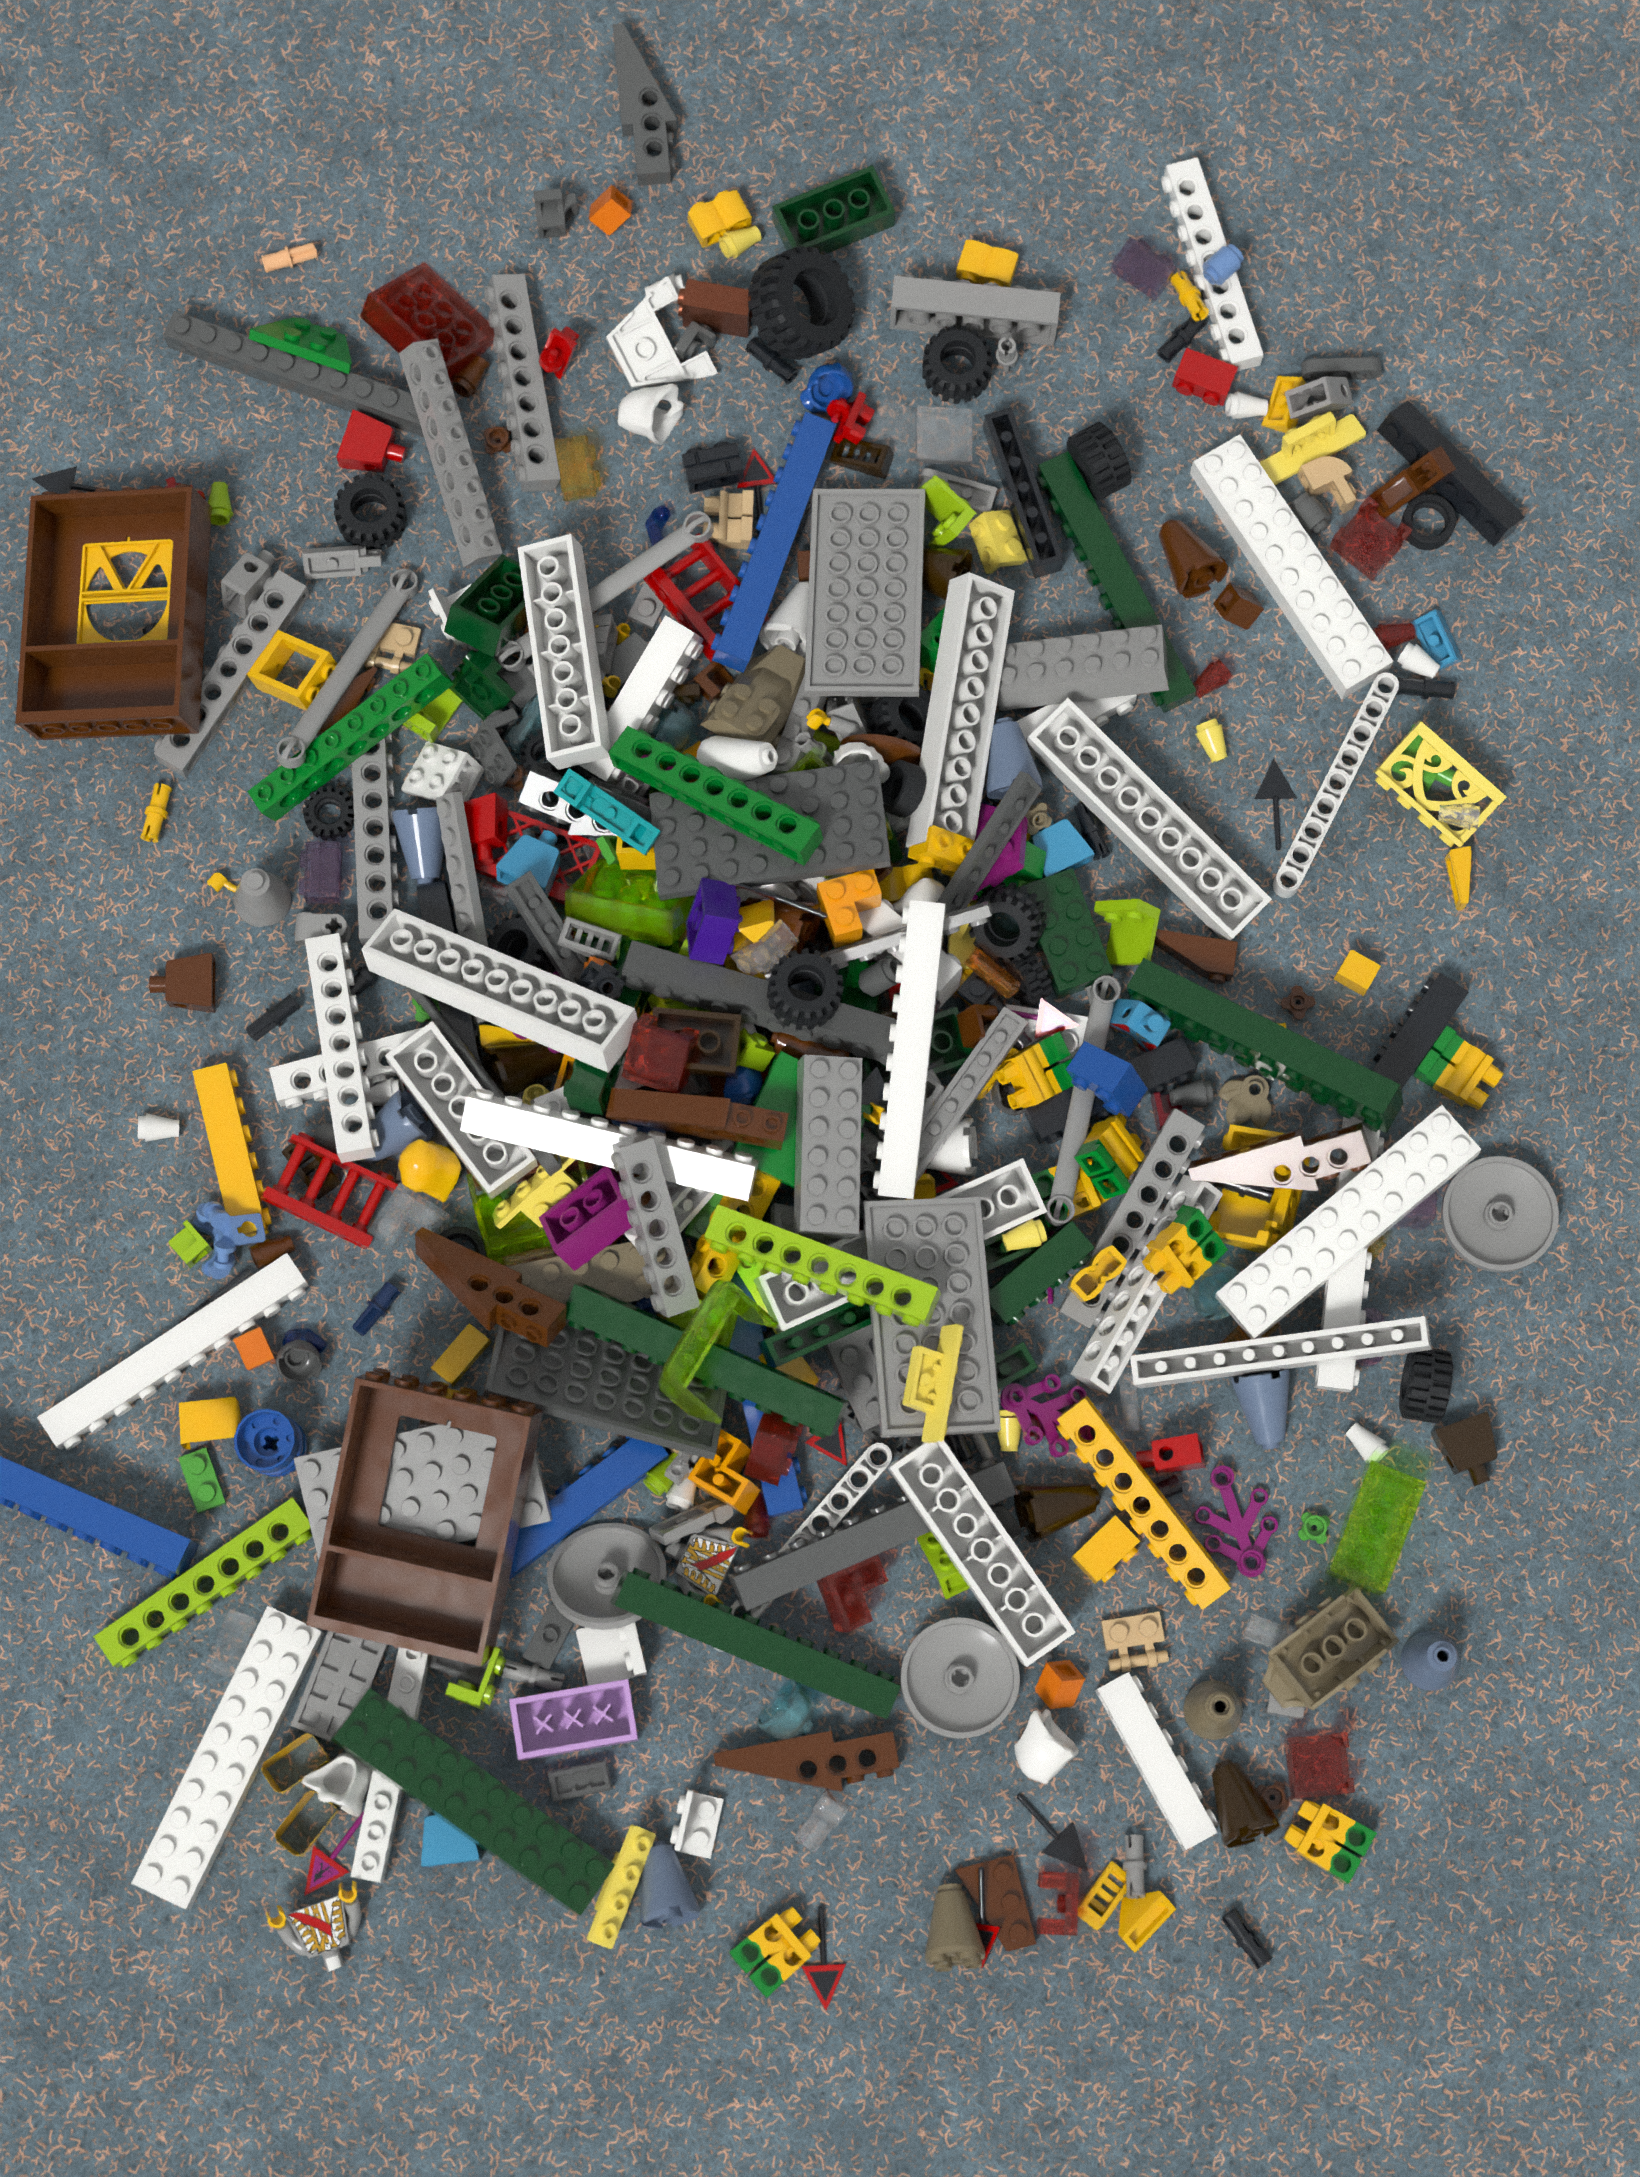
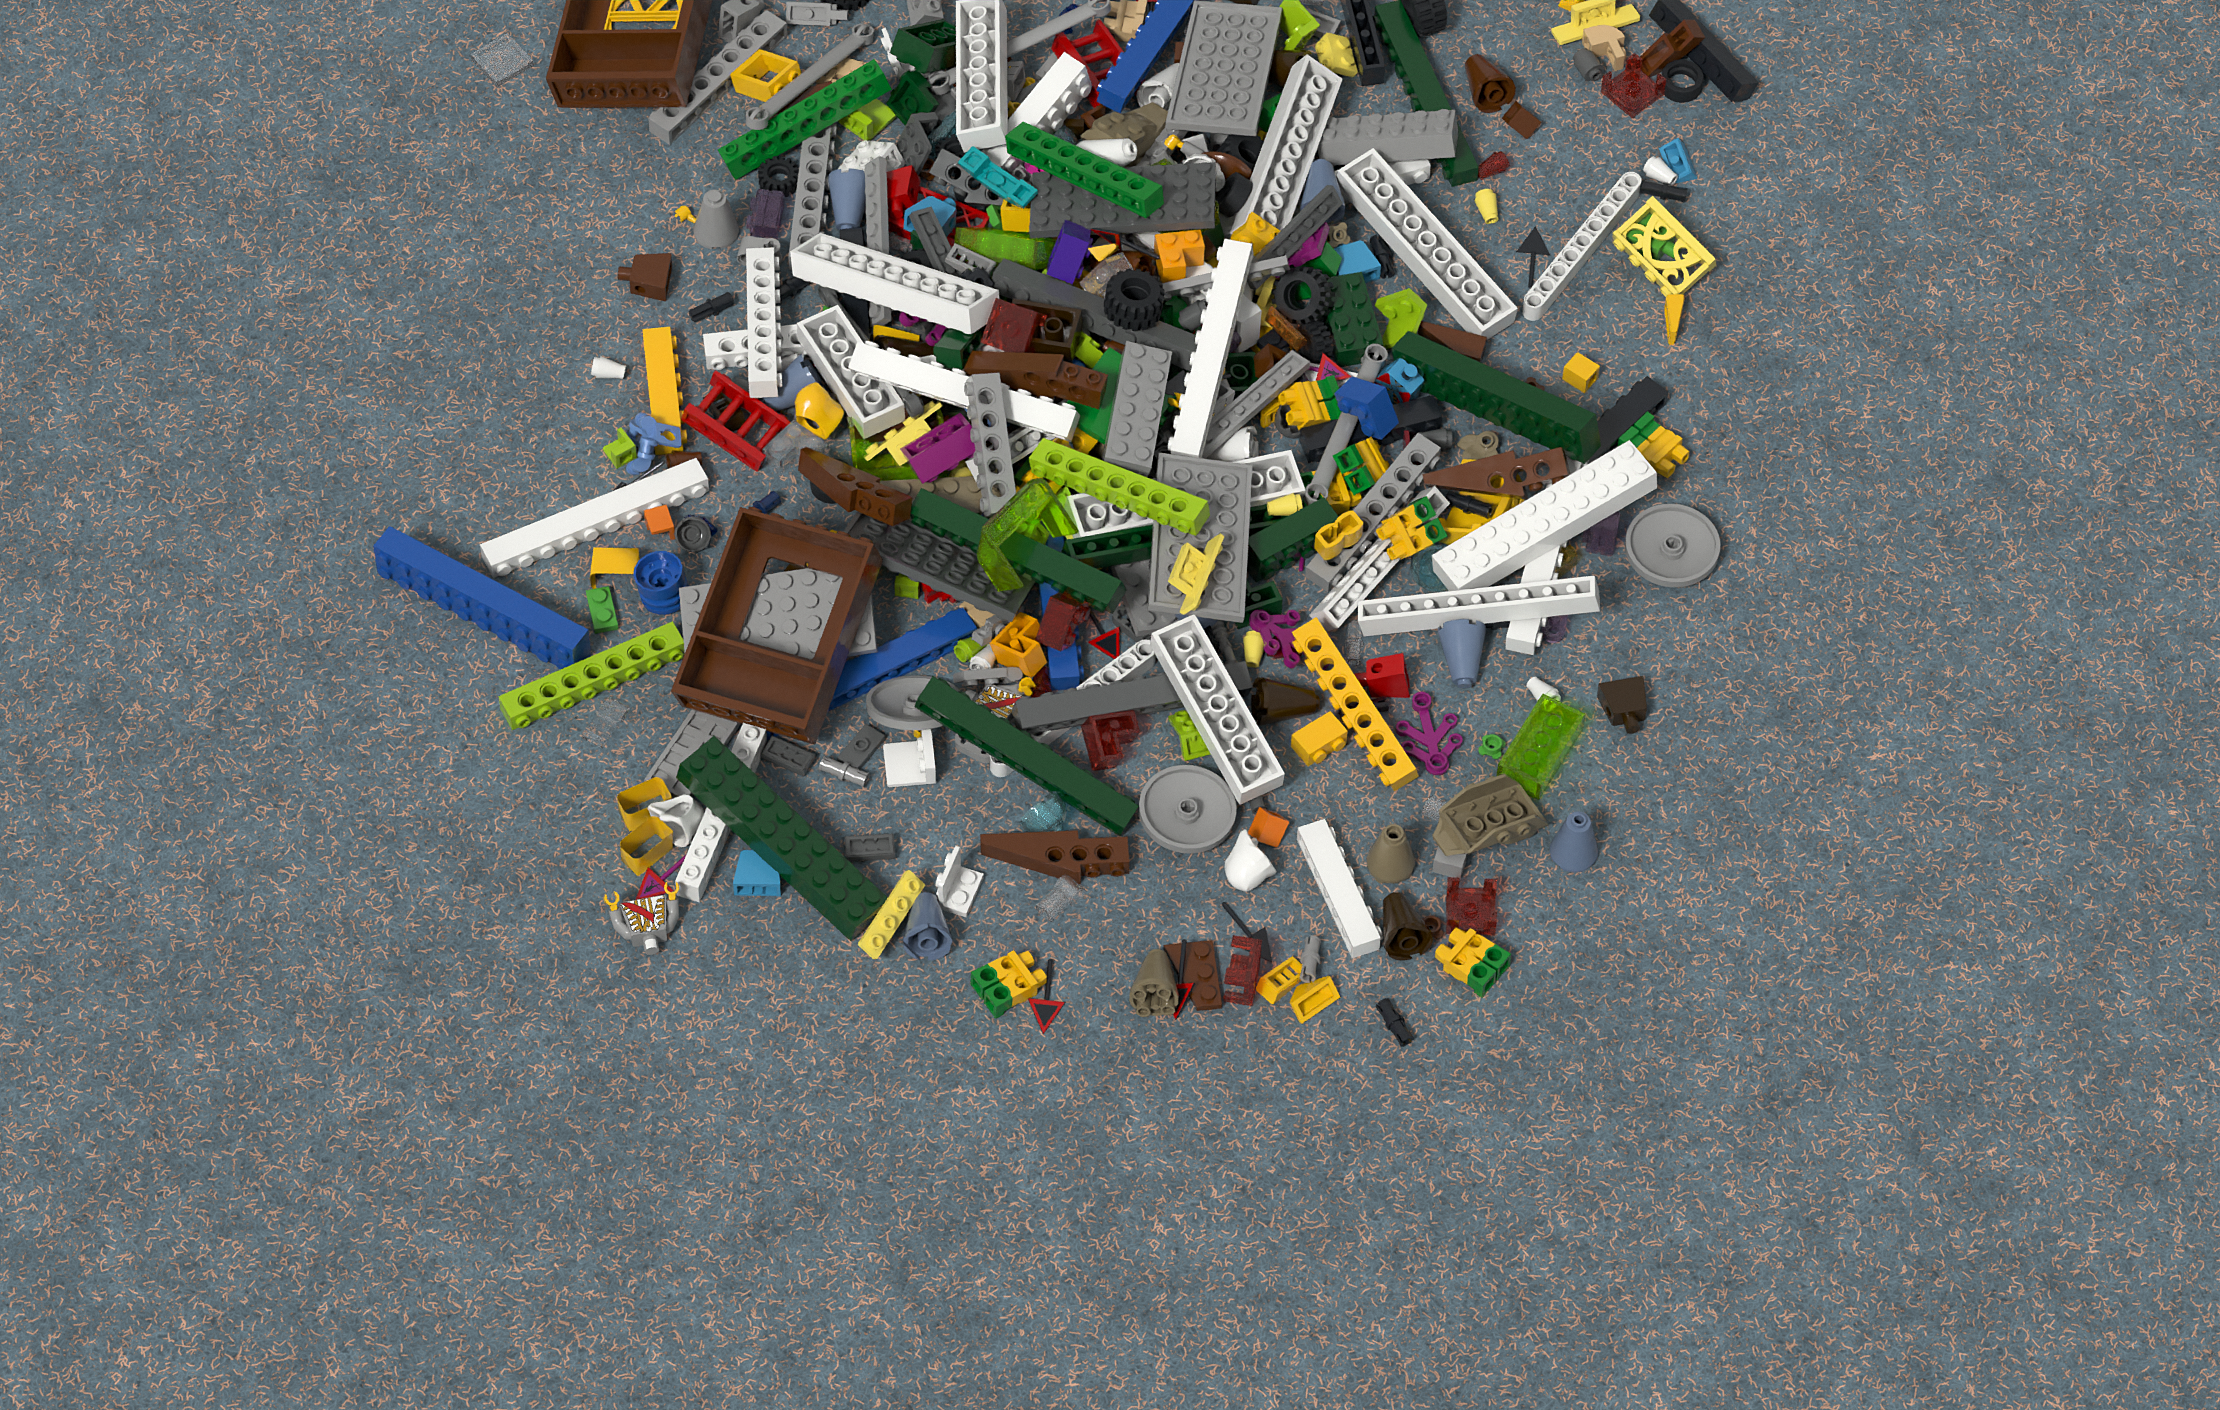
camera: 10 degrees right, 20 degrees down
white brick [131,1606,325,1910] -> none
yellow pin [140,783,172,843] -> none
lime bracket [445,1647,506,1710] -> none
lavender brick [509,1679,639,1761] -> none
tan plate [1100,1611,1169,1673] -> none
white brick [1190,434,1394,699] -> none
clear red cone [1372,623,1416,651] -> none
black tyre [1399,1348,1453,1424] -> none
clear cone [1438,802,1481,831] -> none

